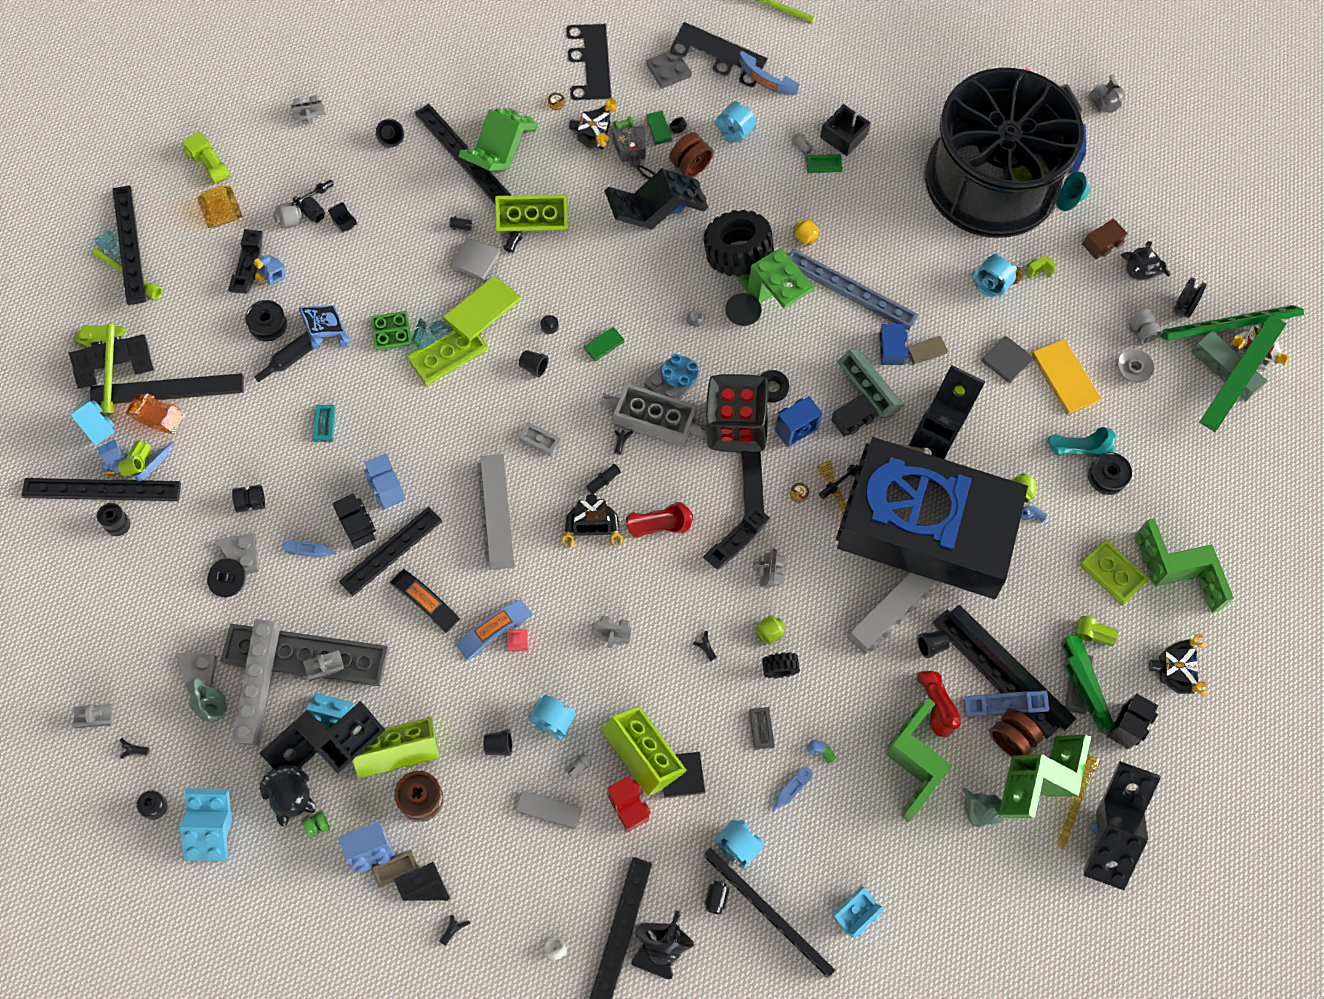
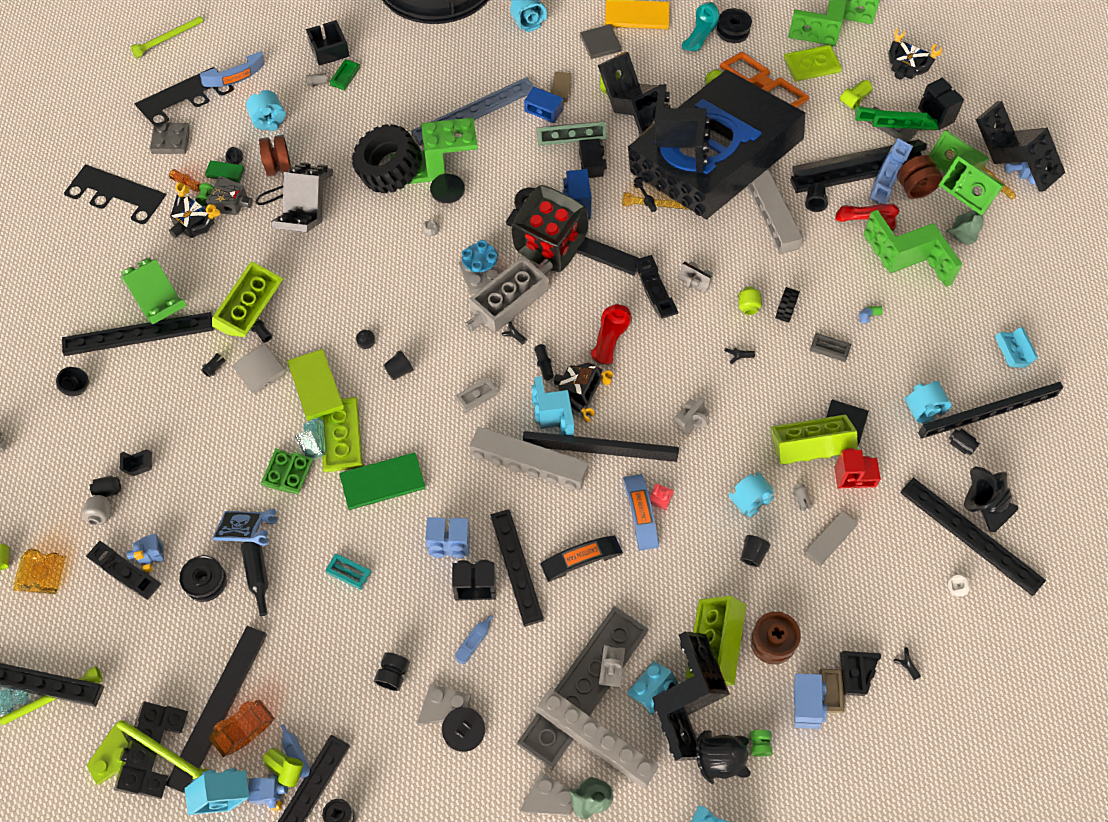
camera: 60 degrees left, 5 degrees down
black piece [291,180,334,207] -> none
tile [548,93,565,110] -> none
green tile [584,327,624,362] -> none
medium blue piece [771,767,812,812] -> none
tile [790,483,809,503] -> none
yellow head [793,219,820,246] -> none
none -> clear orange axle [169,169,201,192]
none -> green tile [339,452,426,510]
none -> black tile [523,431,679,462]
none -> medium azure bracket [531,376,574,436]
none -> black bracket [655,84,710,173]
none -> orange bar [720,52,809,108]

